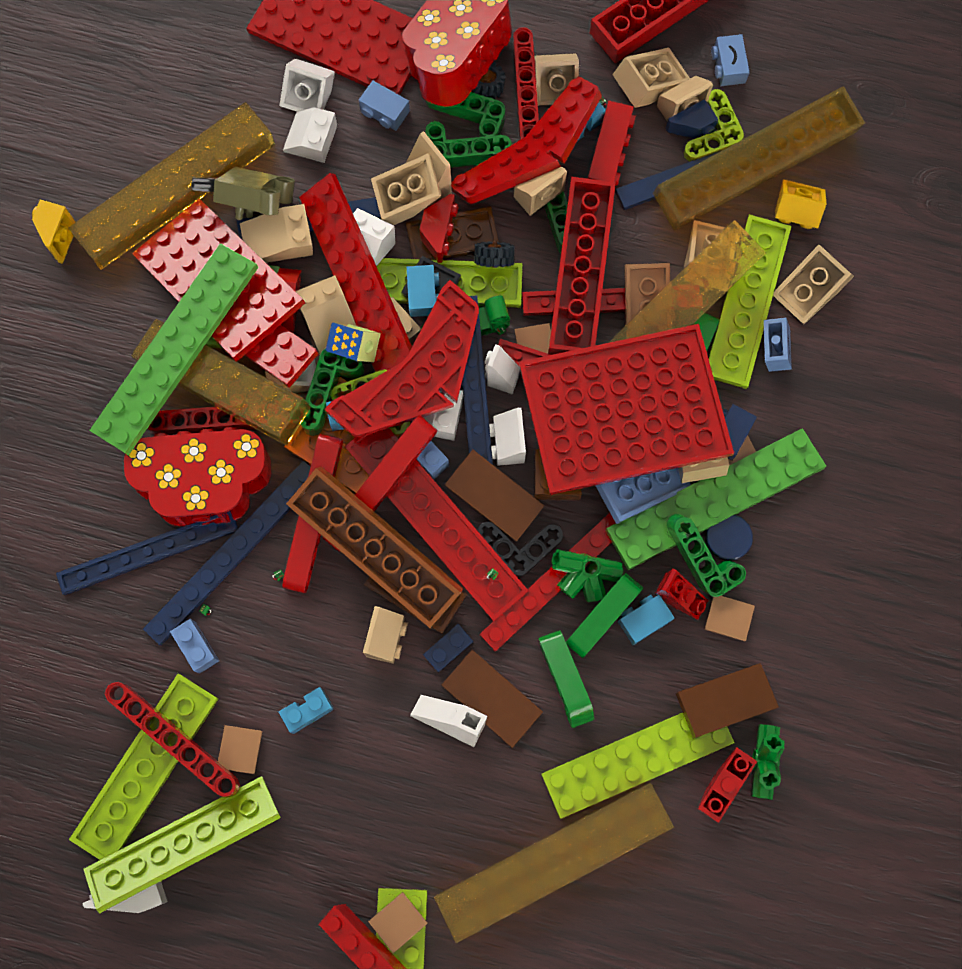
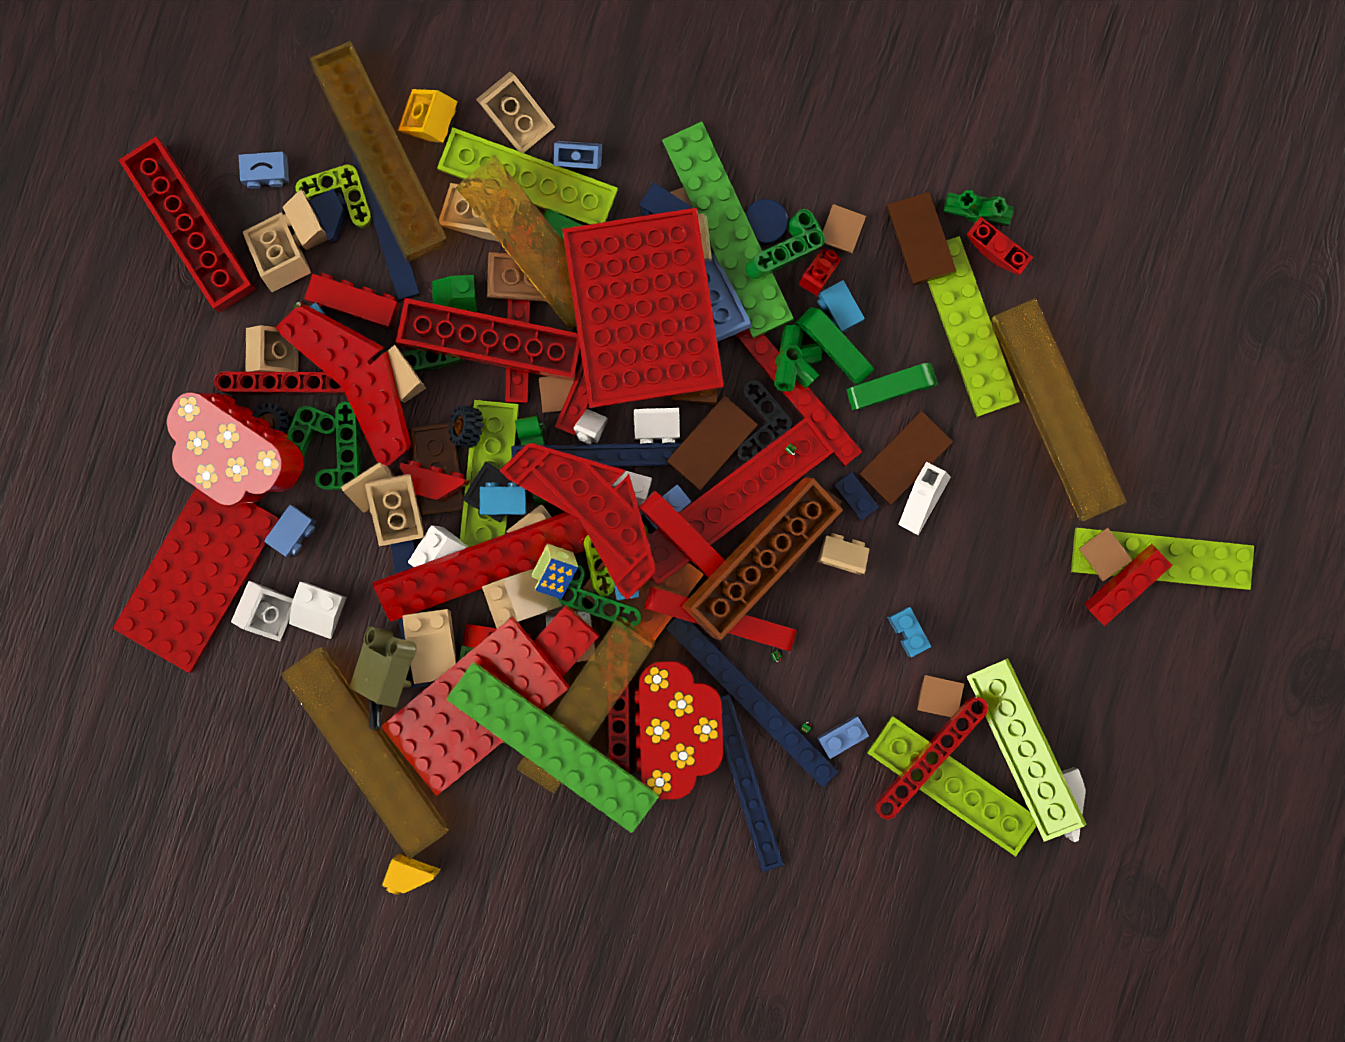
camera: 85 degrees left, 10 degrees up
none -> green slope [432,275,478,313]

